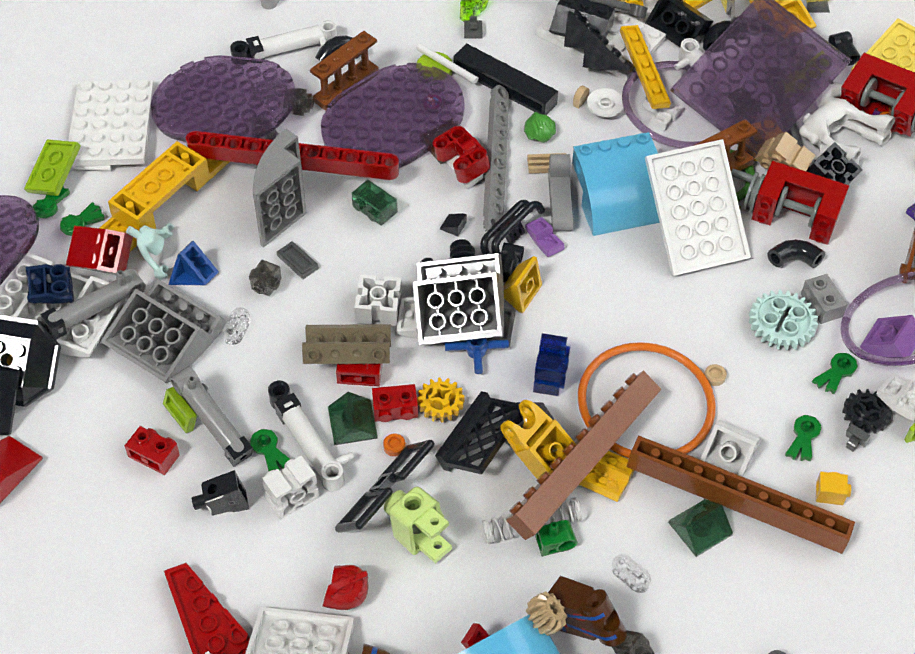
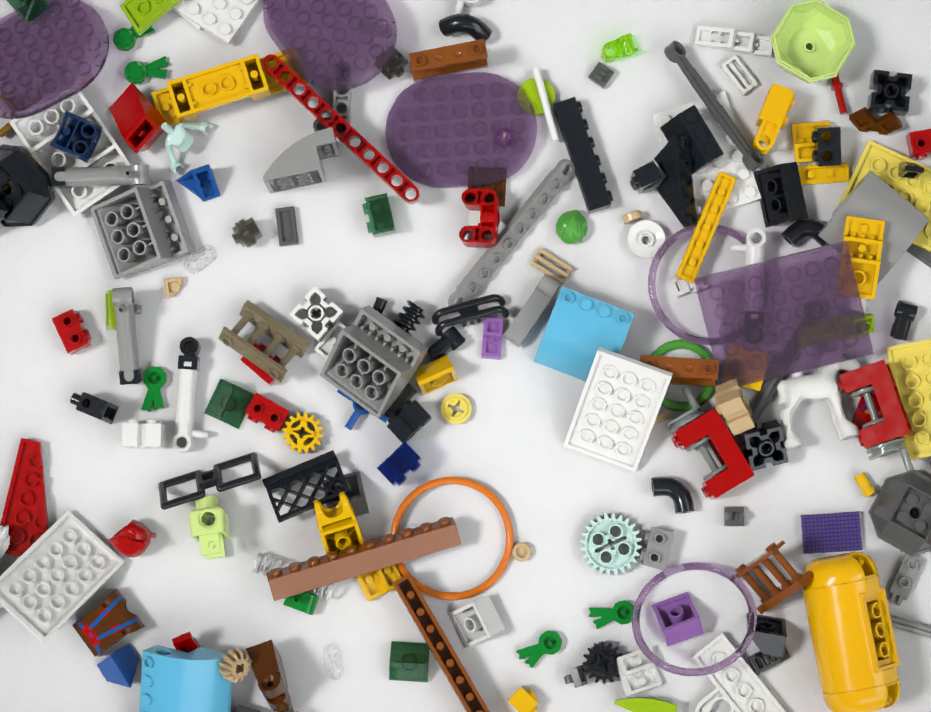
camera: 40 degrees right, 30 degrees up
orange tile [383,434,405,456] -> none
black slope [440,213,467,236] -> none
none -> tan tile [163,277,183,299]
none -> black brick [387,400,432,445]
none -> light yellow gear [441,393,471,424]
none -> black brick [629,161,662,194]
none -> dark grey tile [724,507,744,526]

